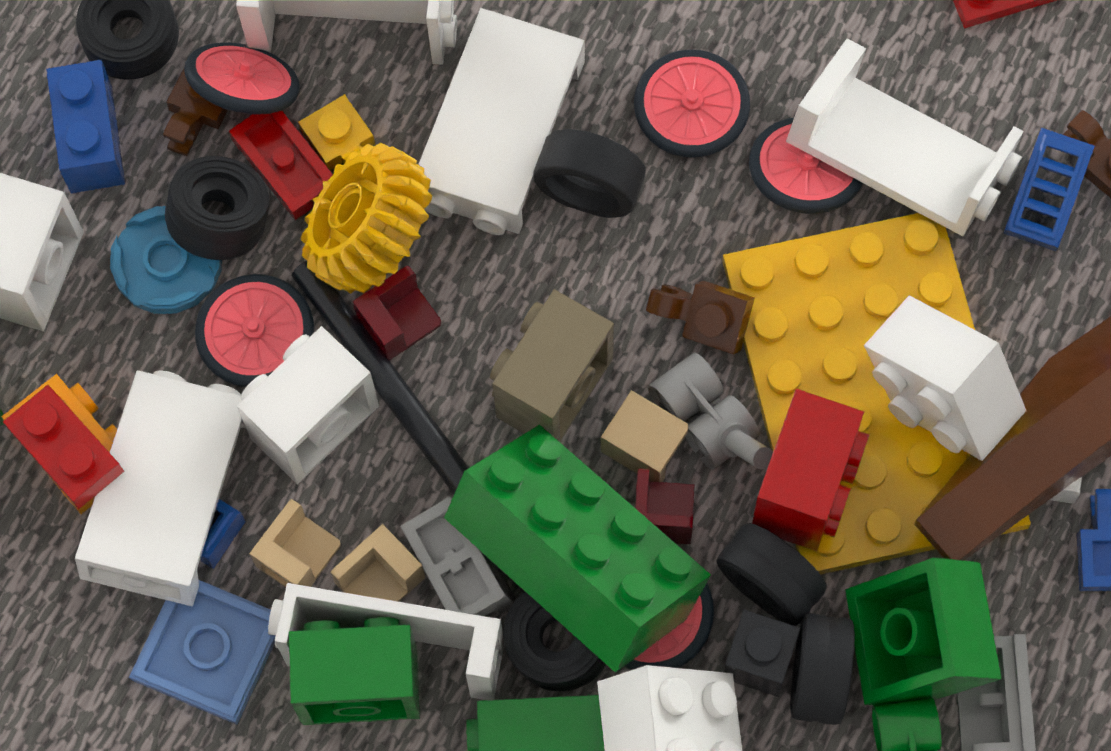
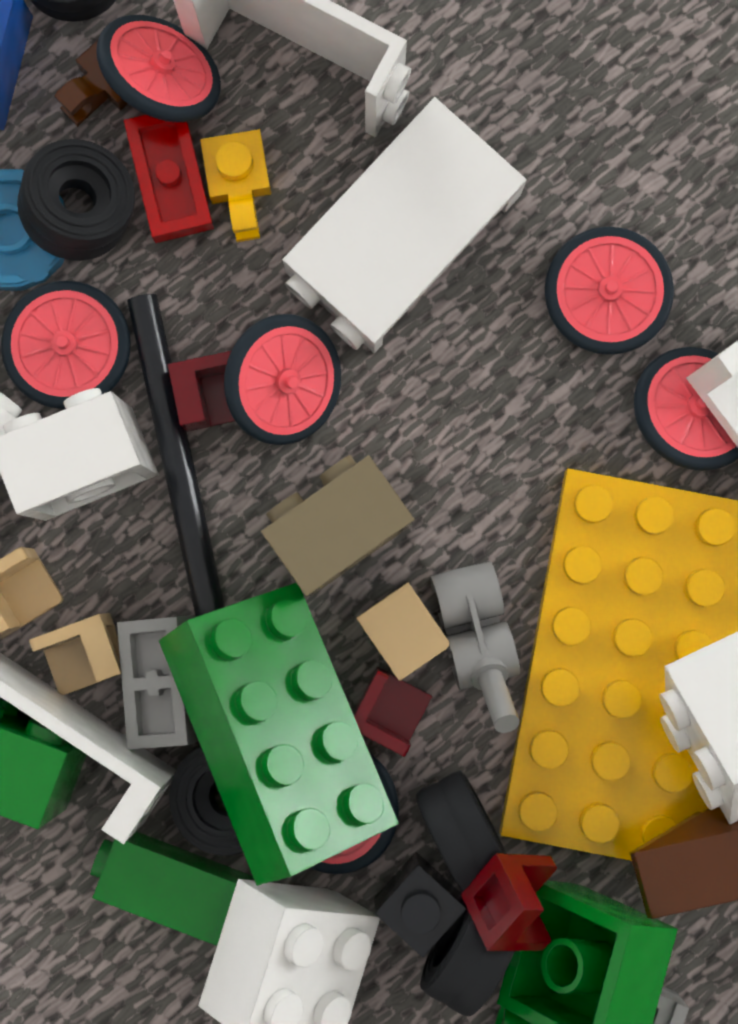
camera: 20 degrees right, 15 degrees up
yellow gear [301,143,432,294] -> none
black tyre [533,129,646,218] -> none
reddish brown plate [646,280,755,355] -> none
red brick [752,388,870,551] -> none
none -> coral wheel [224,314,341,445]
none -> dark red panel [461,853,557,951]

